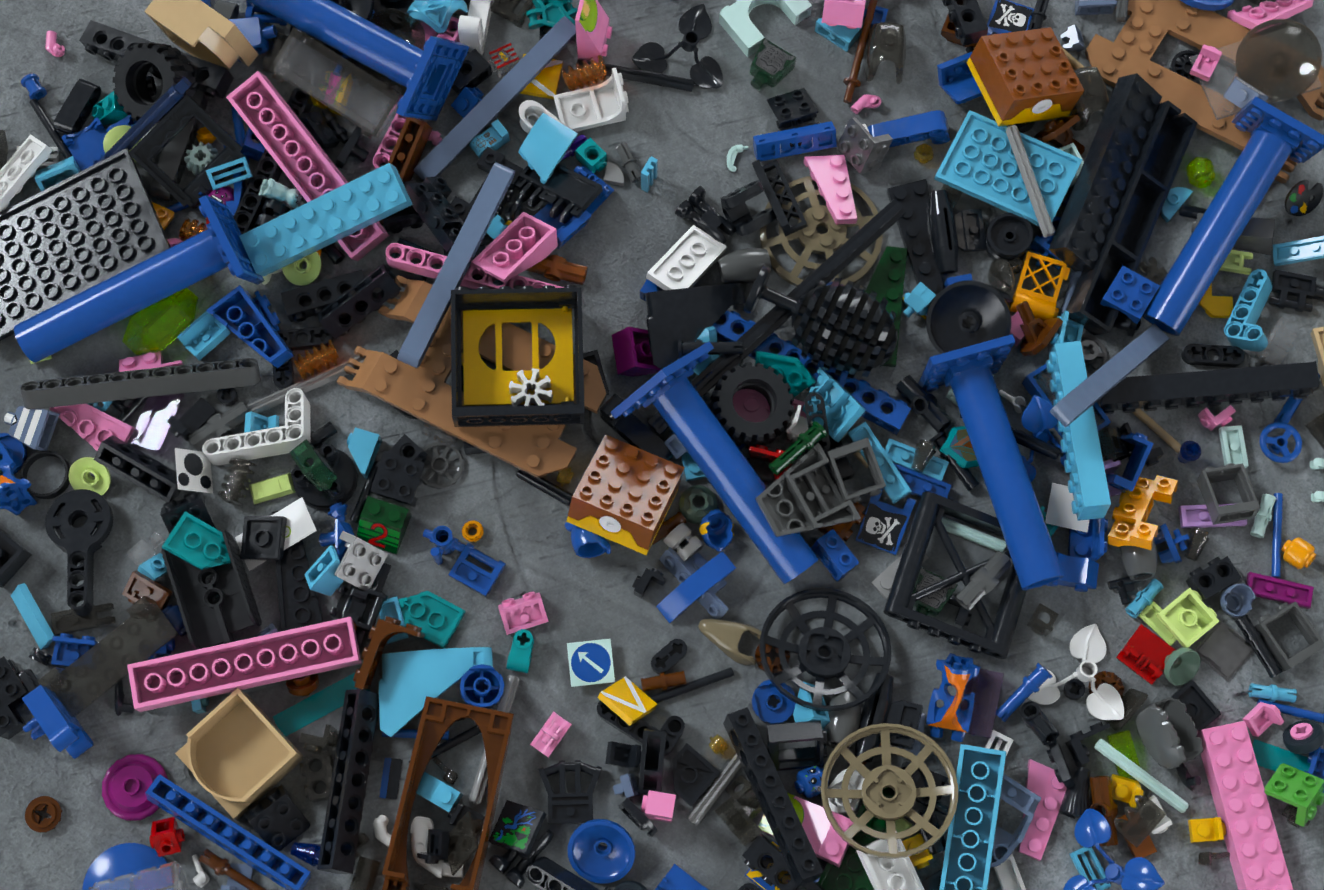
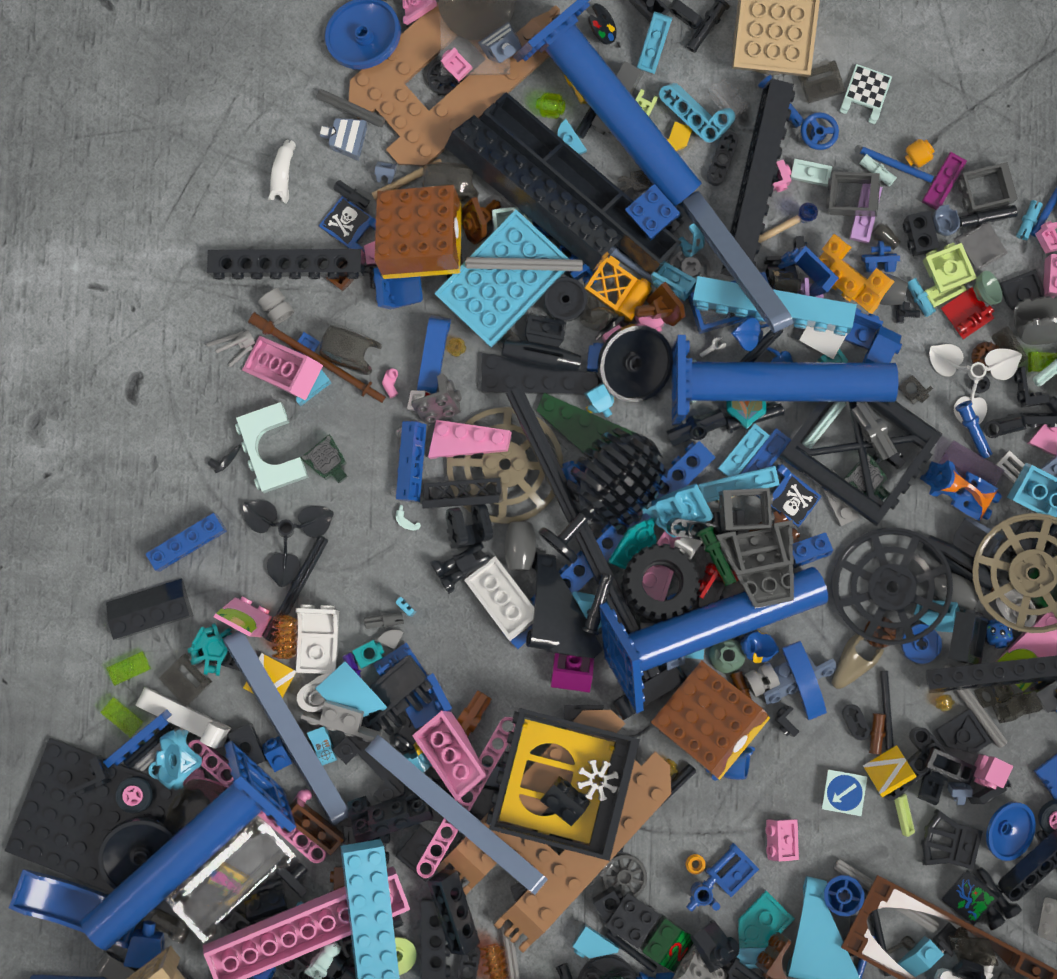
camera: 75 degrees left, 10 degrees up
clear brick [488,43,520,78] -> none
teal piece [506,629,534,674] -> none
bright pink hips [530,711,572,758] -> none
black hinge [767,88,818,129] -> none
clear smoke cone [911,439,936,473] -> none
black plate [1269,270,1317,313] -> none
none -> light grey bracket [301,700,382,742]
none -> black bracket [540,776,590,826]
none -> medium azure helmet [679,223,705,257]
none -> black slope [690,920,739,973]
none -> yellowish green tile [894,794,915,837]

